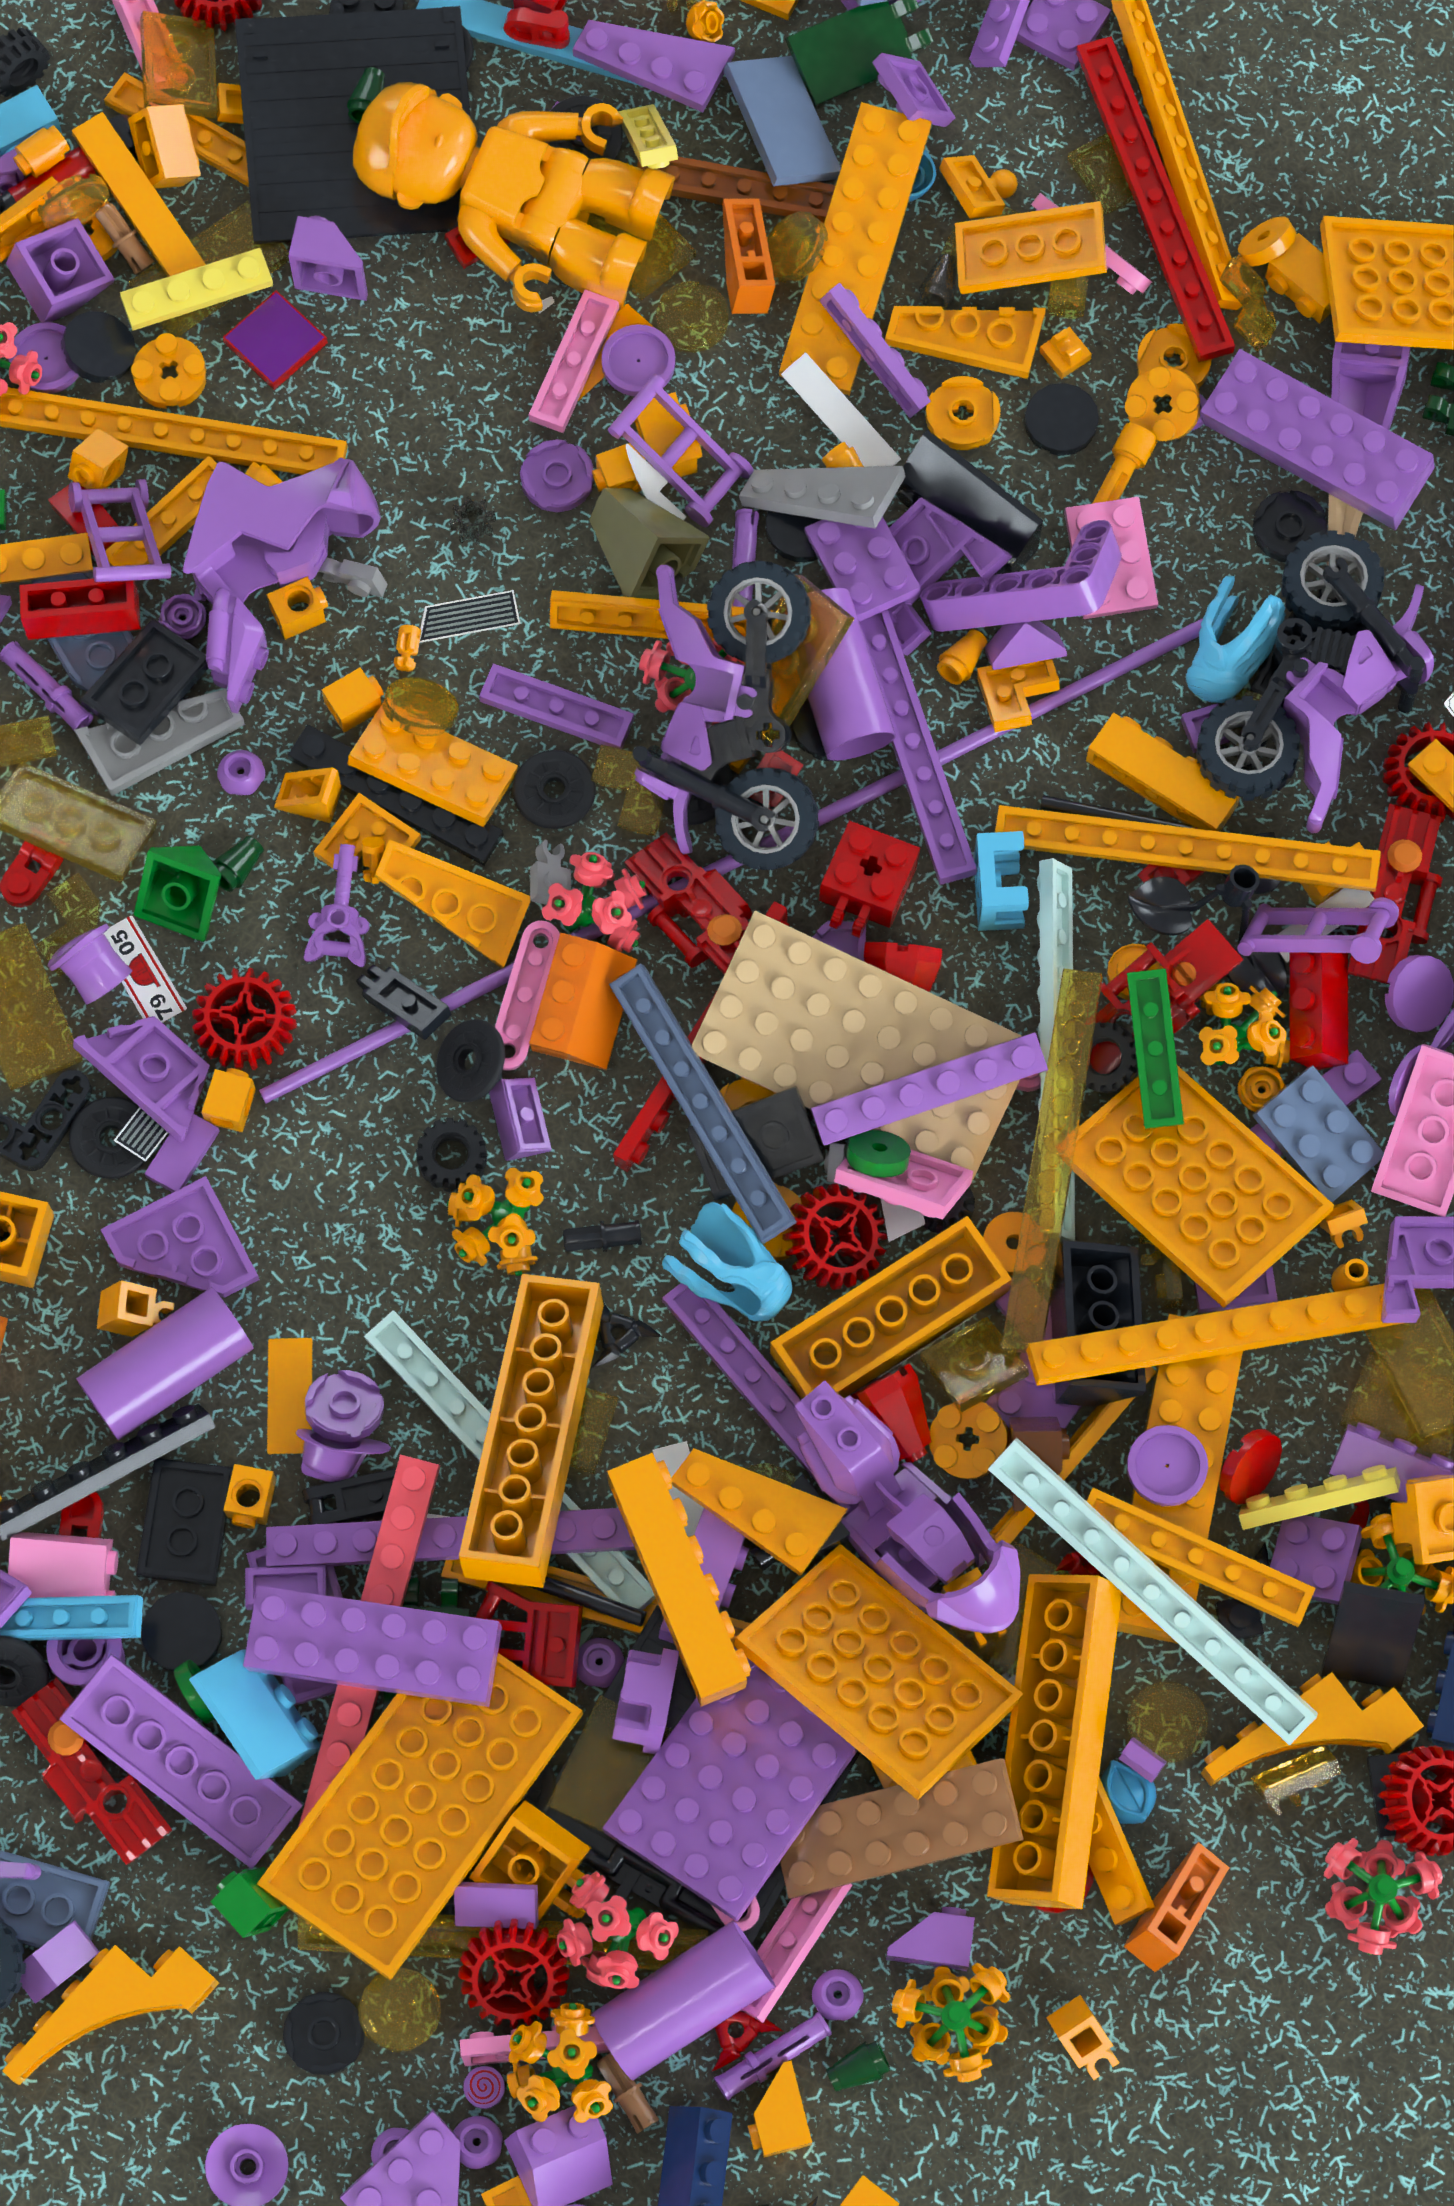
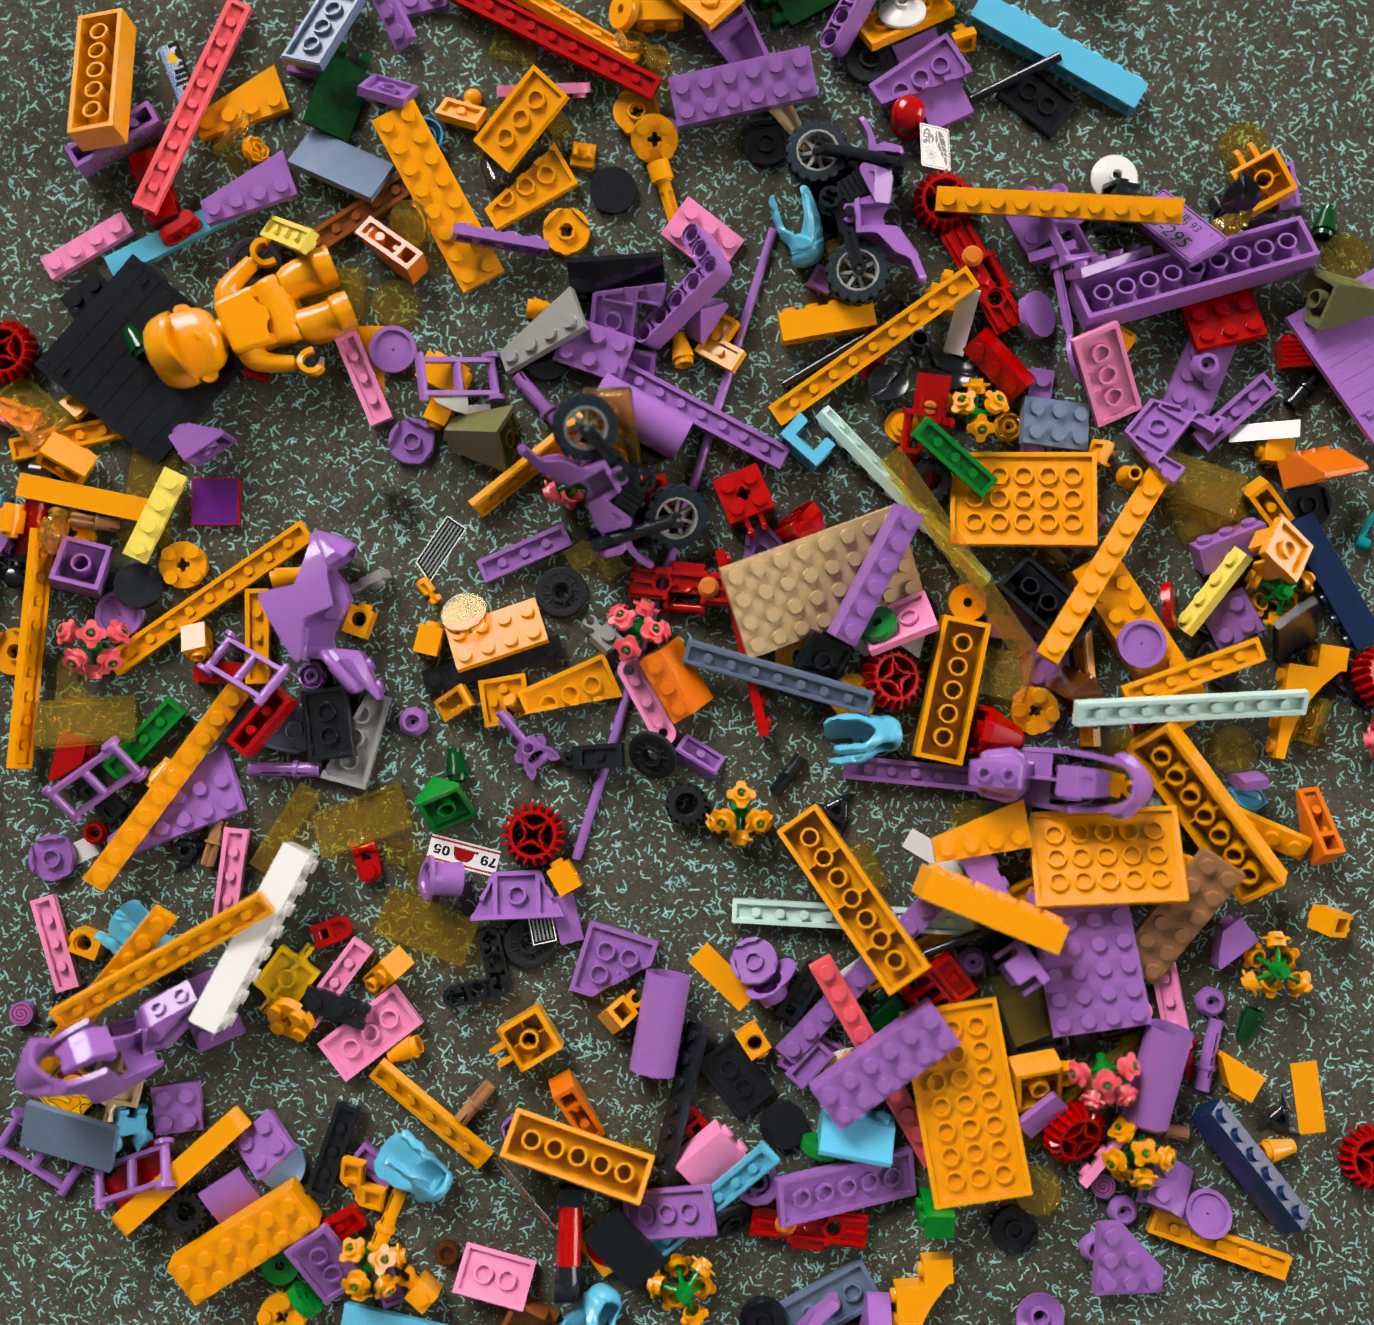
camera: 45 degrees left, 15 degrees up
white sticker [781,352,901,467] -> none
medium lavender piece [1237,897,1399,964] -> none

